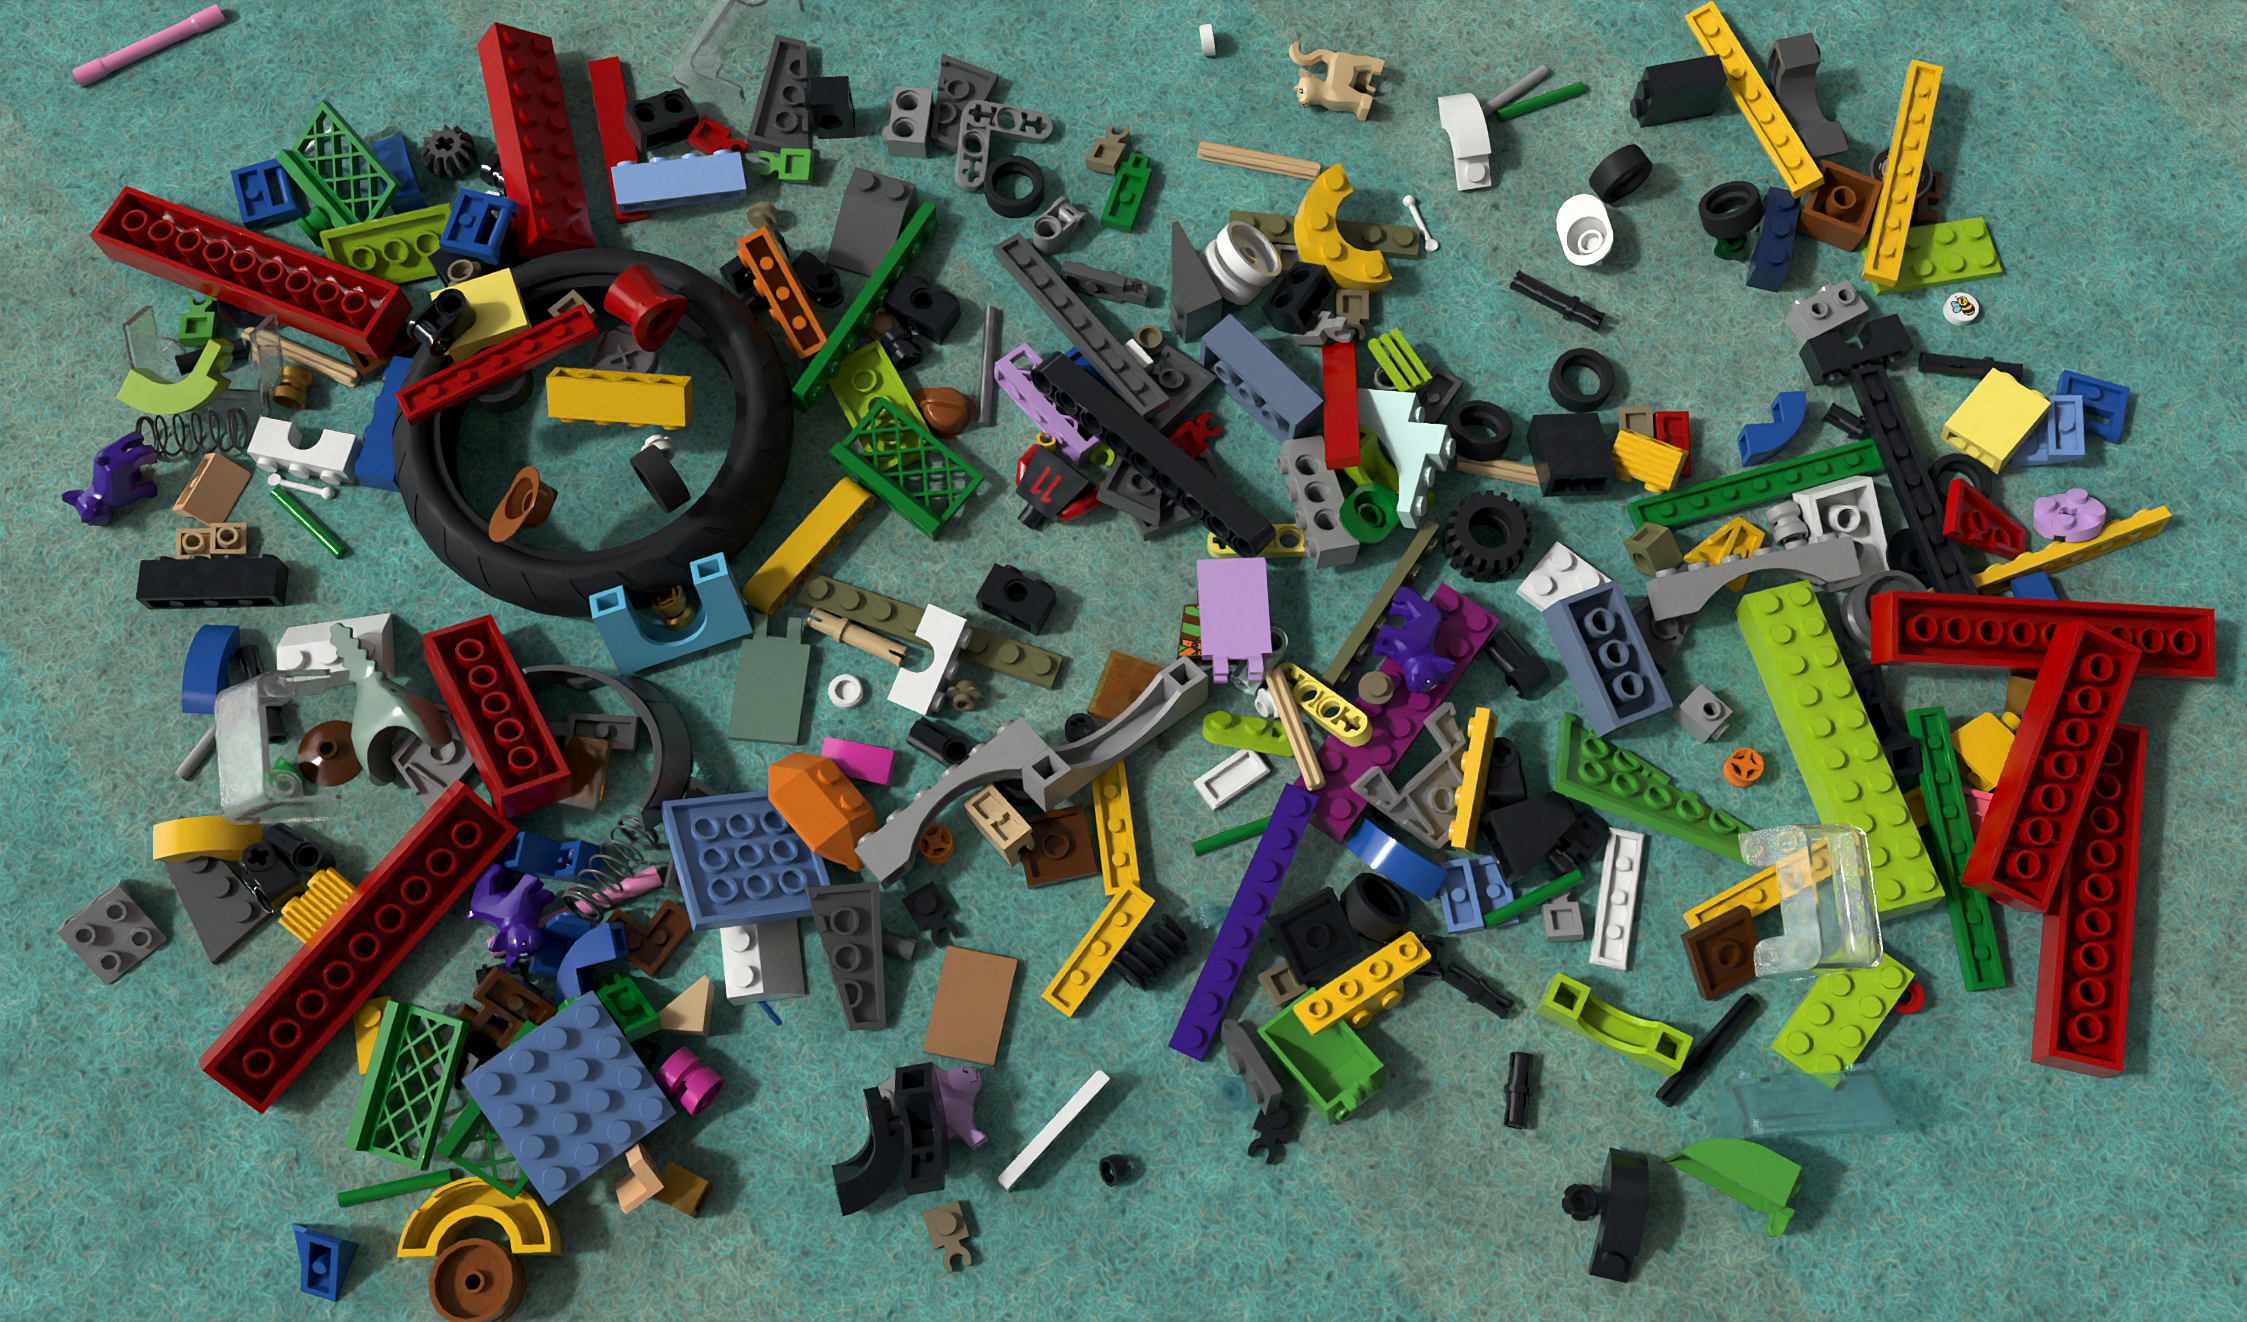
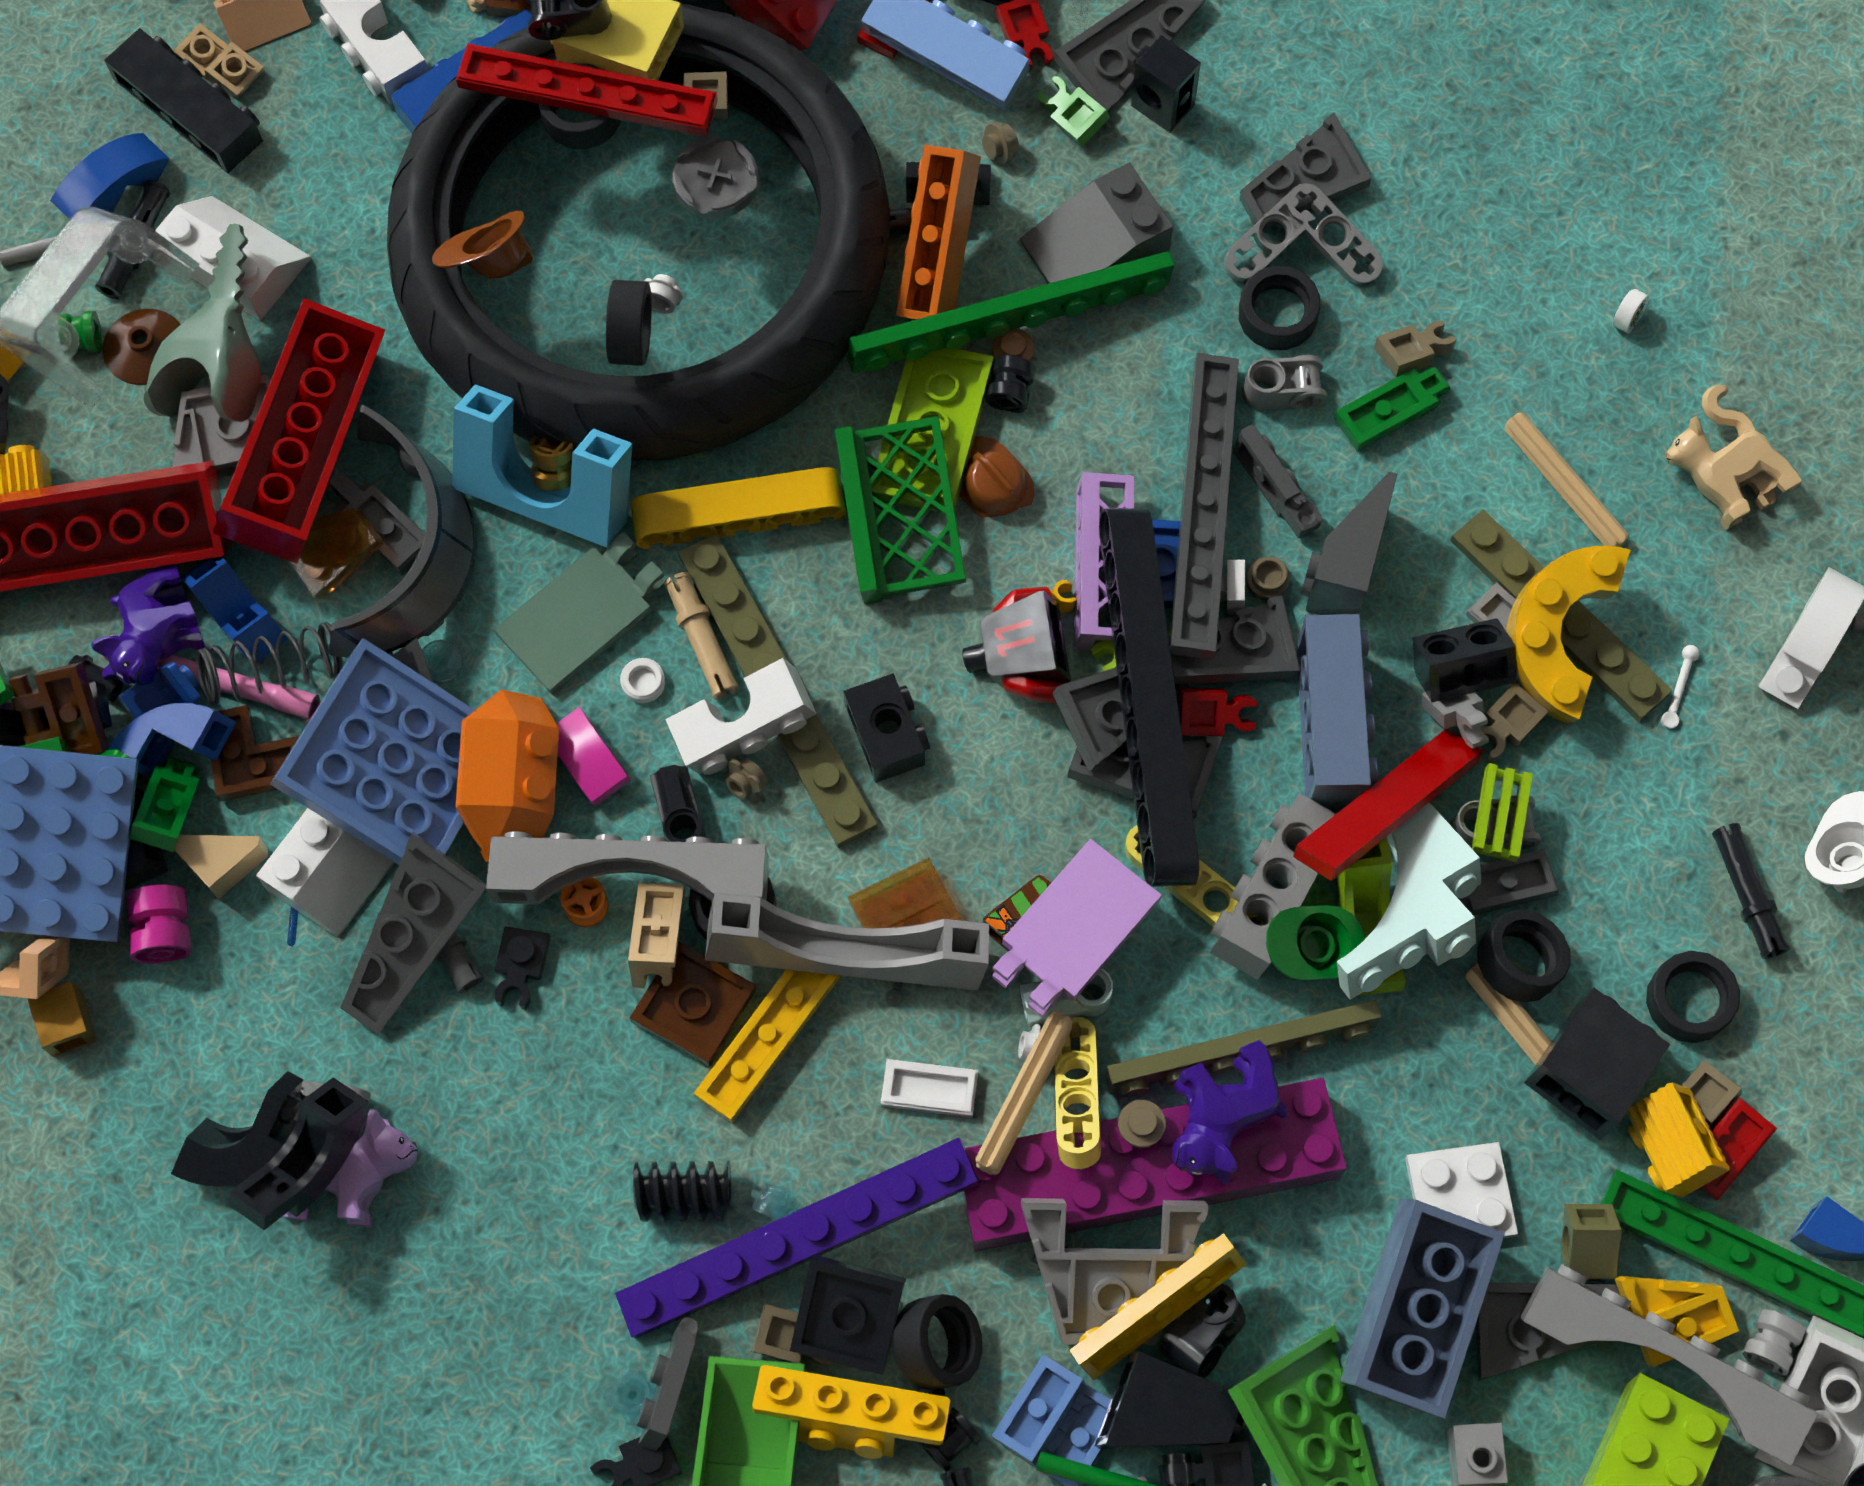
camera: 45 degrees right, 0 degrees up
black piece [263,821,336,879] -> none
white hinge [268,474,335,500] -> none
green bar [270,487,347,559] -> none
yellow brick [546,367,693,430] -> none
red hat [604,263,689,352] -> none
black piece [791,250,845,308] -> none
light grey brick [883,86,935,159] -> none
black brick [883,272,961,345] -> none
medium nougat tile [923,945,1018,1067] -> none
dark tan plate [923,1200,972,1273] -> none
flat silver bar [977,306,998,427] -> none
white tile [998,1070,1110,1192] -> none
yellow plate [1041,880,1156,1018] -> none
black bush [1065,713,1095,743] -> none
black hinge [1099,1154,1131,1187] -> none
green bar [1191,815,1271,856] -> none
white wheel [1199,220,1282,305] -> none
lime plate [1202,711,1294,757] -> none
blue brick [1346,817,1449,902] -> none
black tyre [1442,490,1533,583] -> none
black piece [1482,629,1551,699] -> none

